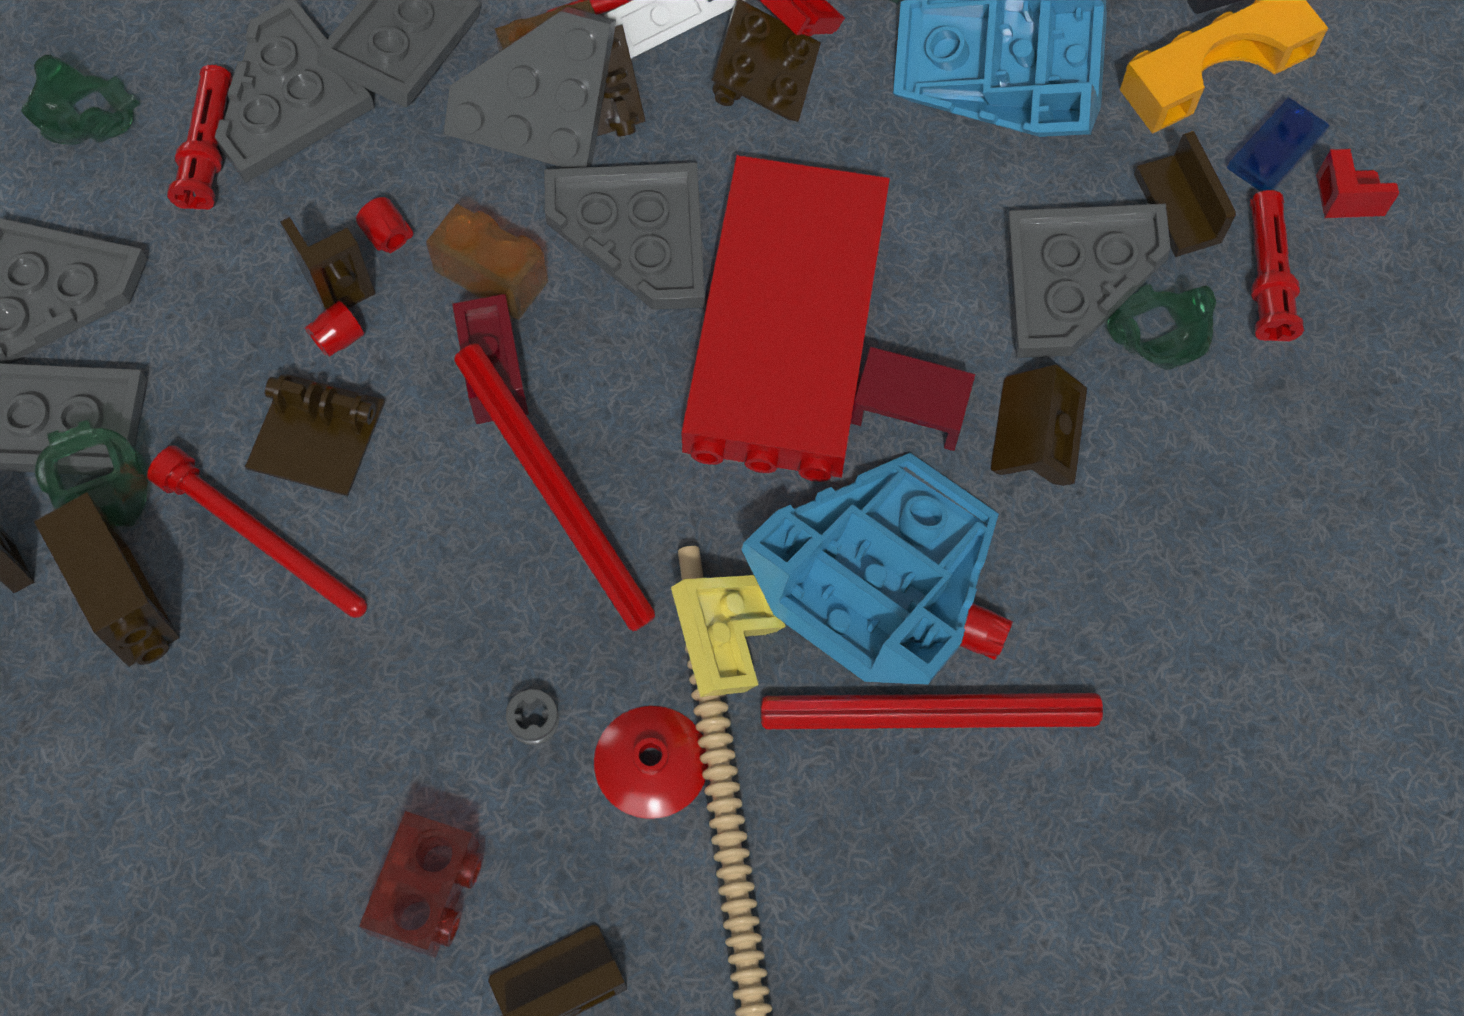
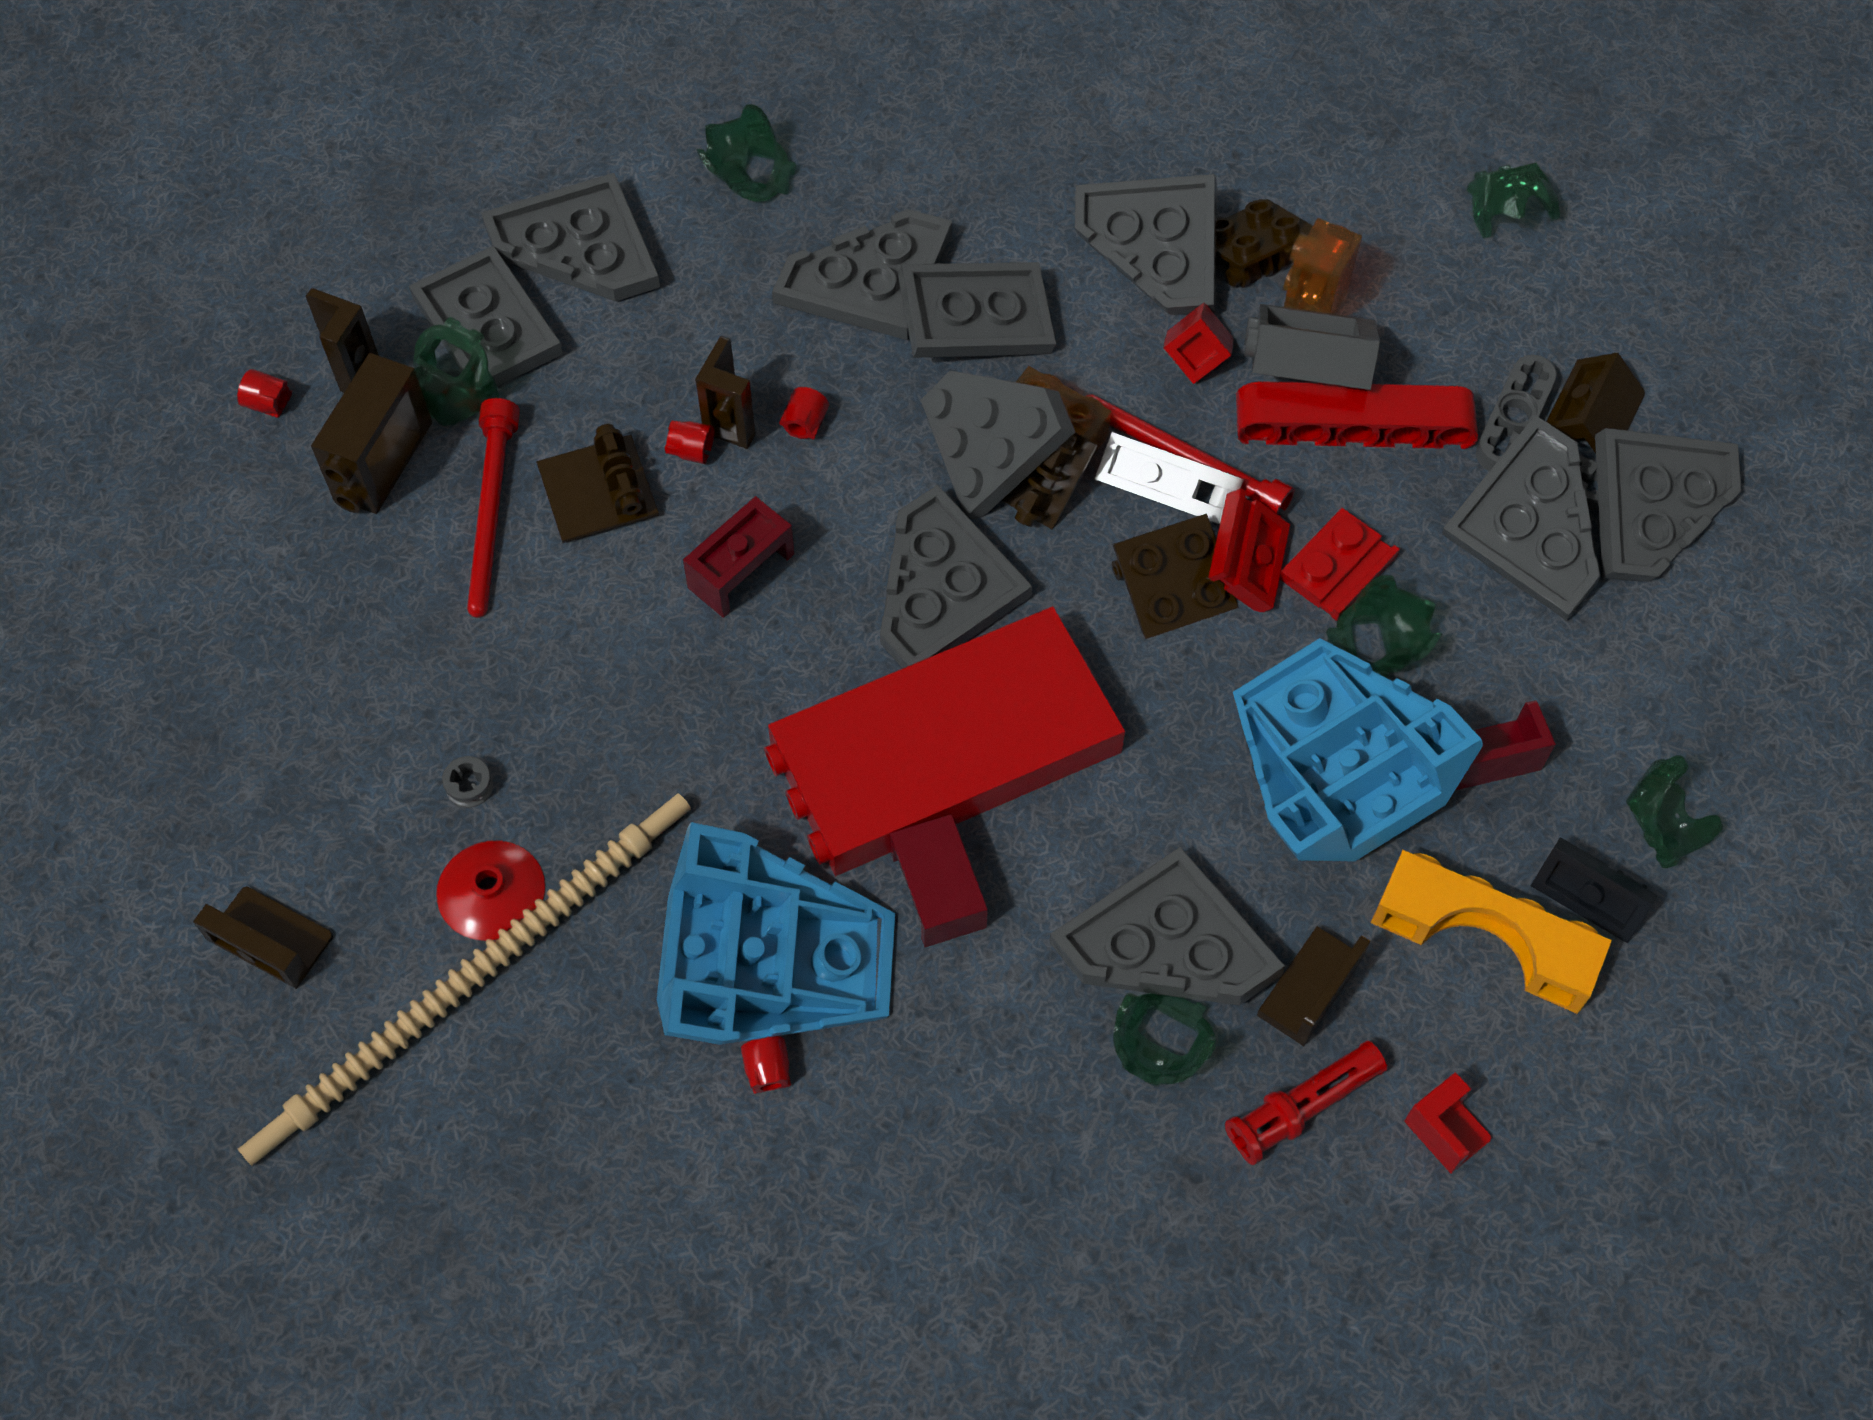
camera: 55 degrees right, 5 degrees down
red pin [167,65,232,210] -> none
clear red brick [359,811,484,958] -> none
clear orange brick [426,204,548,320] -> none
red axle [454,343,655,631] -> none
light yellow plate [671,575,786,697] -> none
red axle [761,693,1103,729] -> none
dark brown panel [991,364,1087,486] -> none
clear blue plate [1227,97,1330,192] -> none

